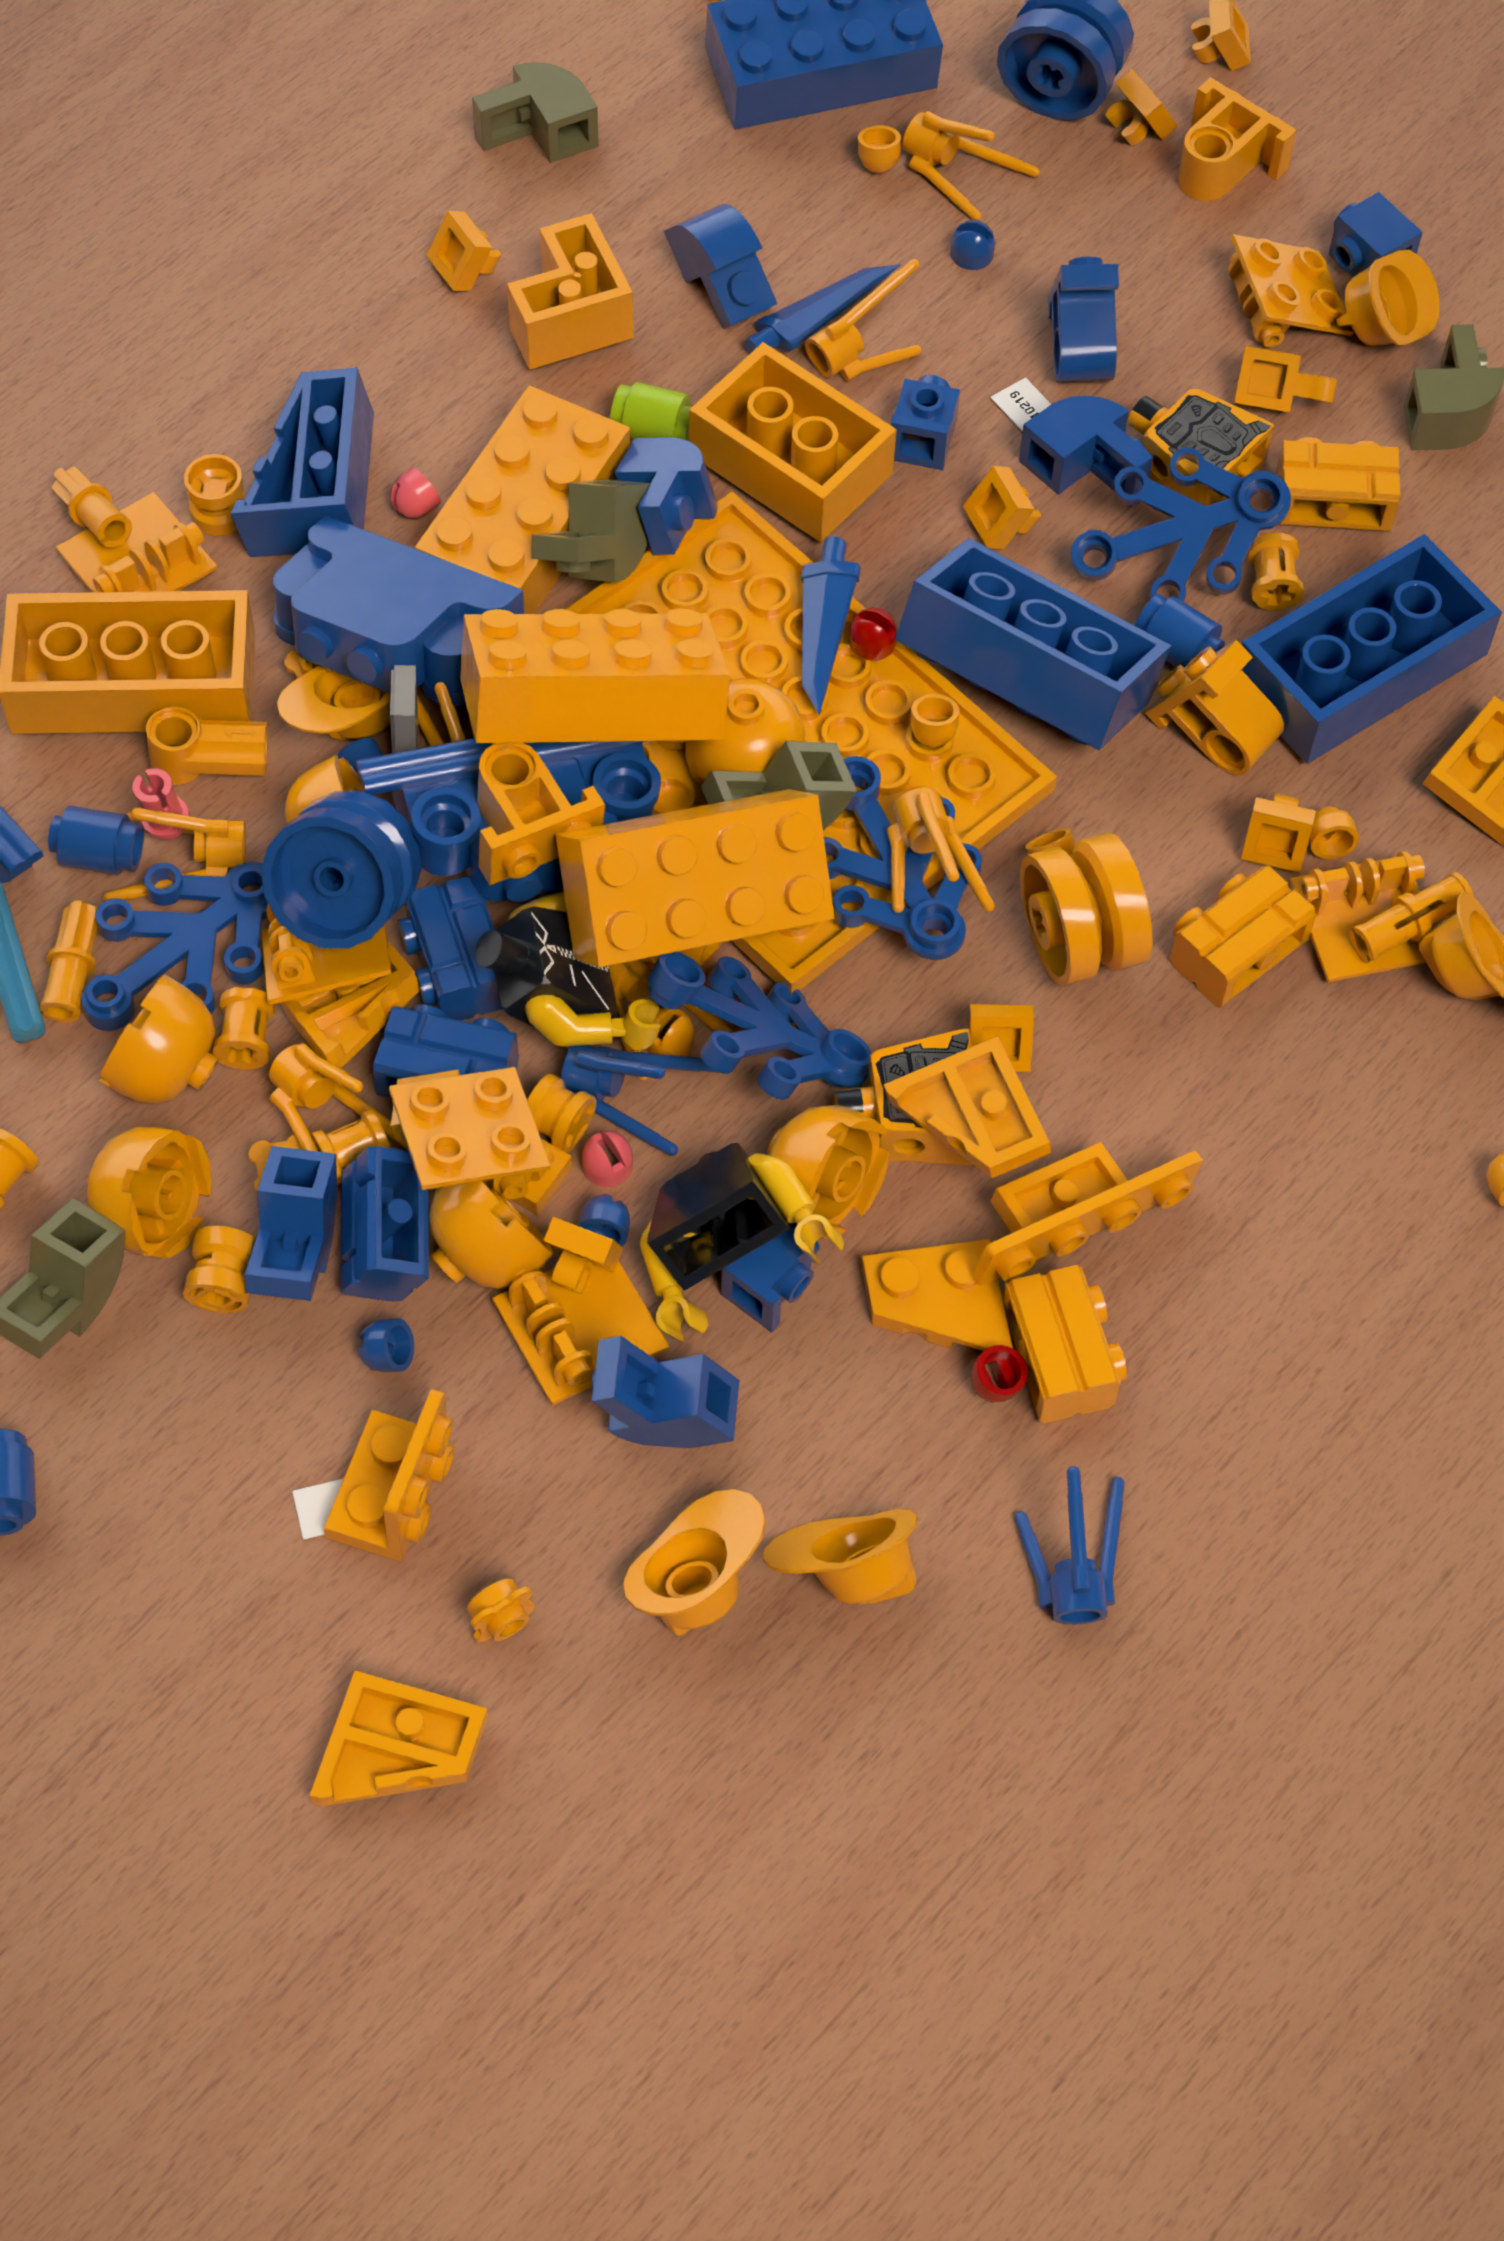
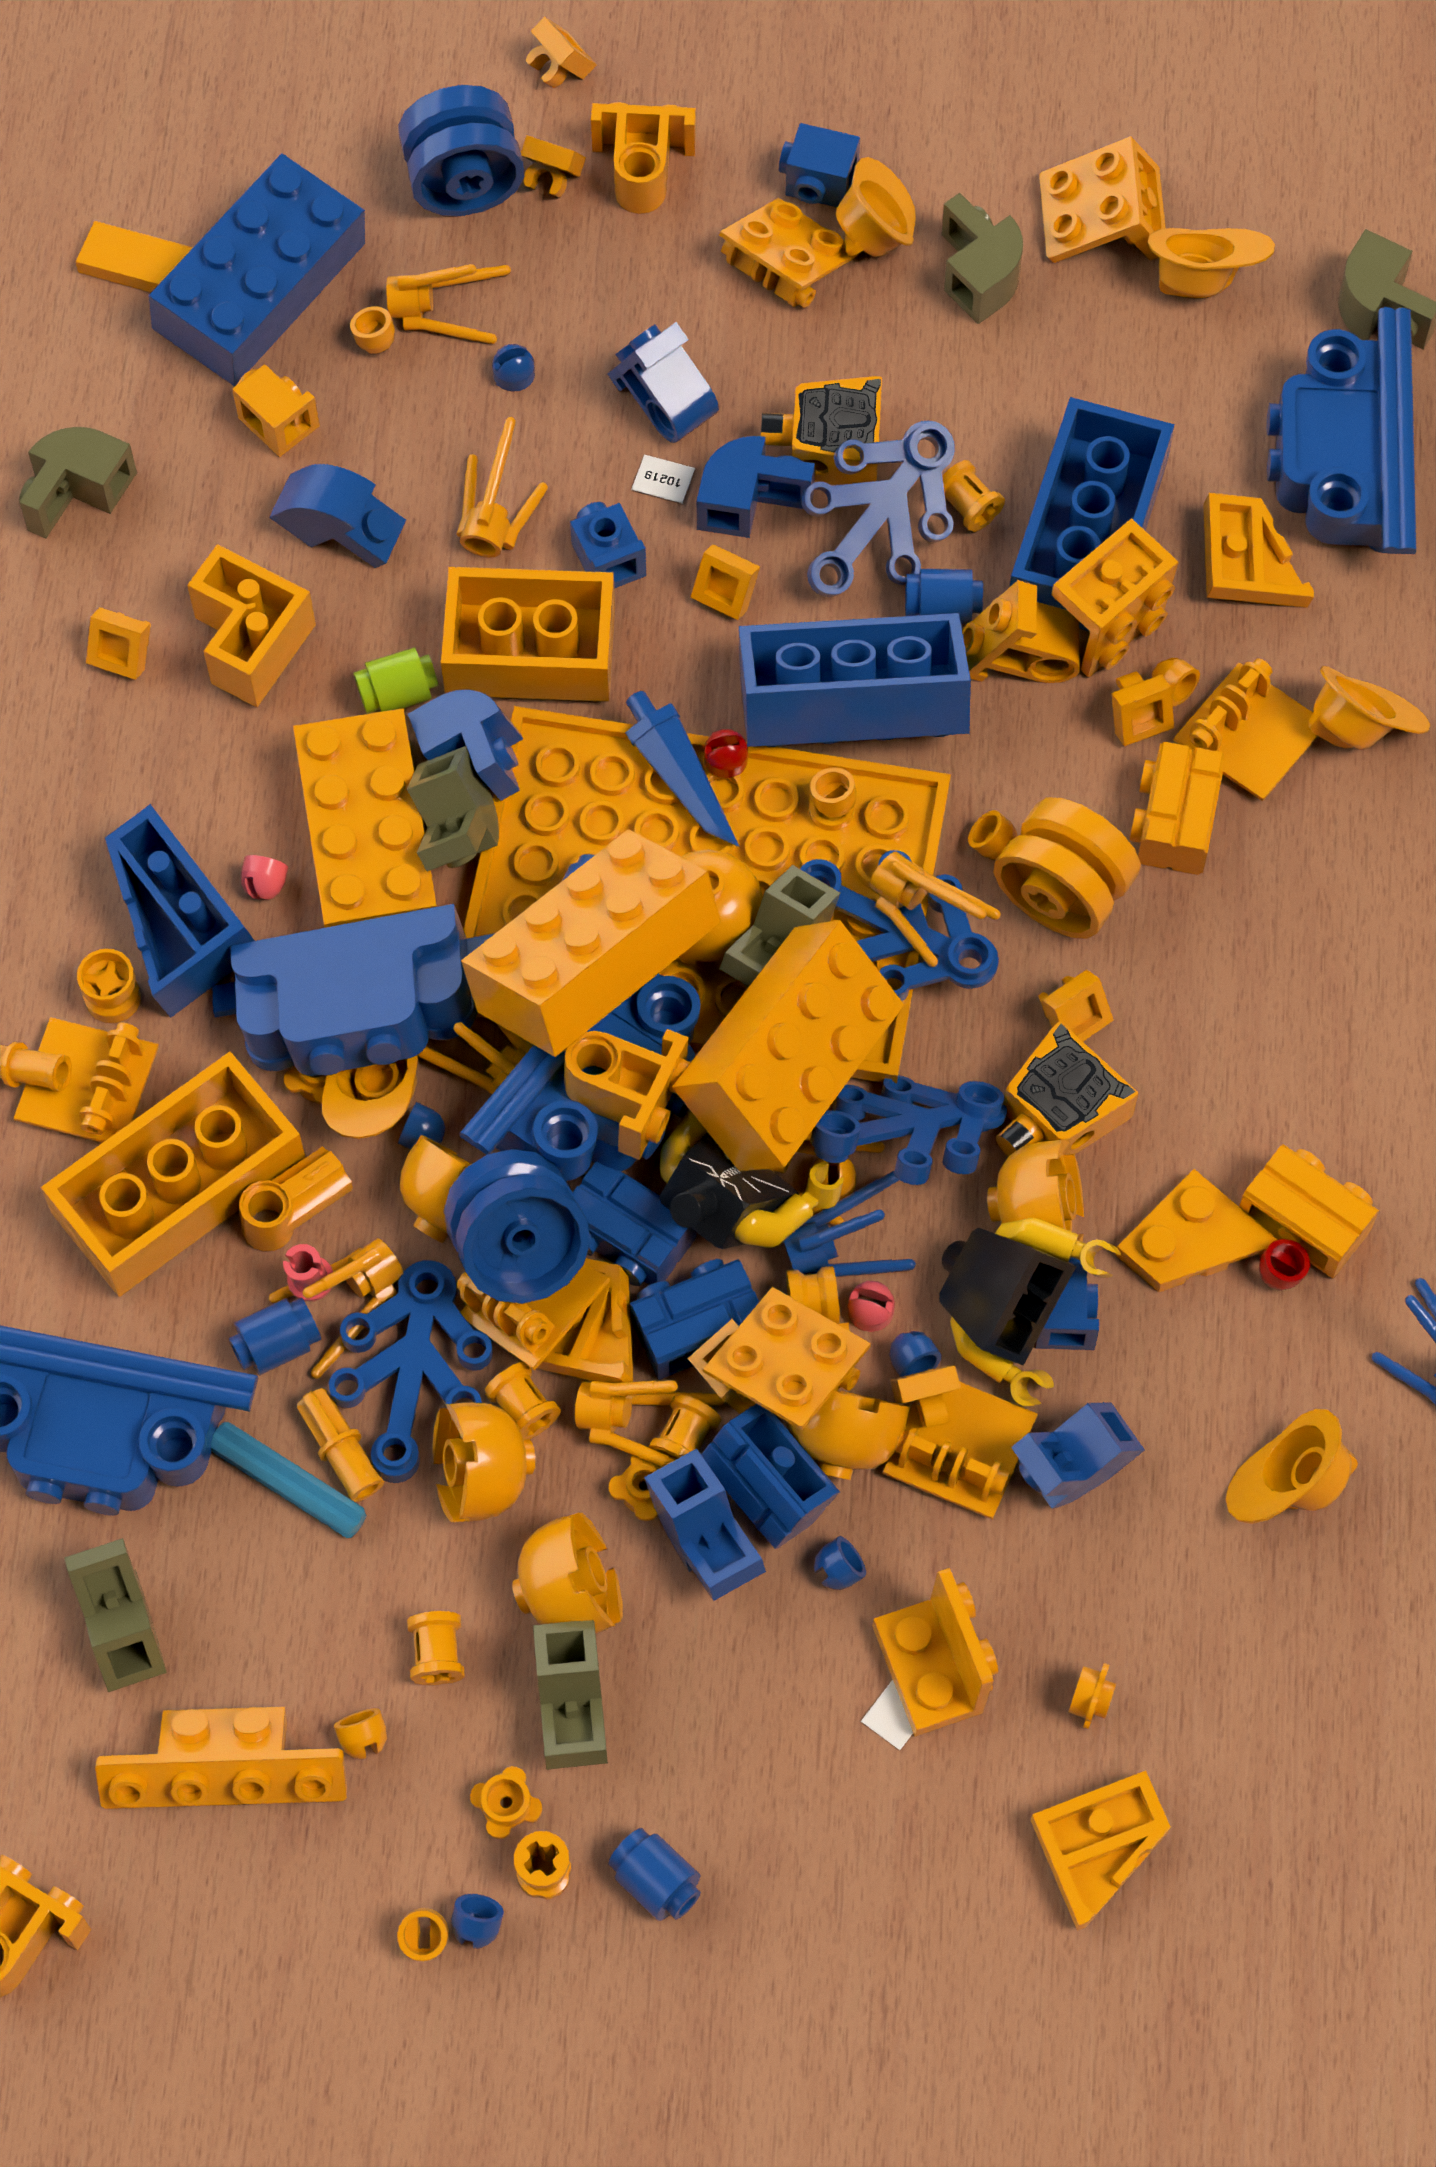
camera: 35 degrees left, 5 degrees up
light orange wheel [183,1226,256,1314] -> none
light grey tile [390,665,419,754] -> none
light orange piece [623,1489,766,1636] -> none
blue bar [744,264,901,354] -> none
light orange wing [884,1036,1052,1178] -> none
light orange bracket [972,1142,1204,1286] -> none
light orange plate [1234,345,1337,413] -> none
light orange brick [1276,437,1400,531] -> none
light orange pin [1349,872,1474,963] -> none
none -> light orange brick [232,364,320,457]
none -> light orange bracket [1051,518,1179,677]

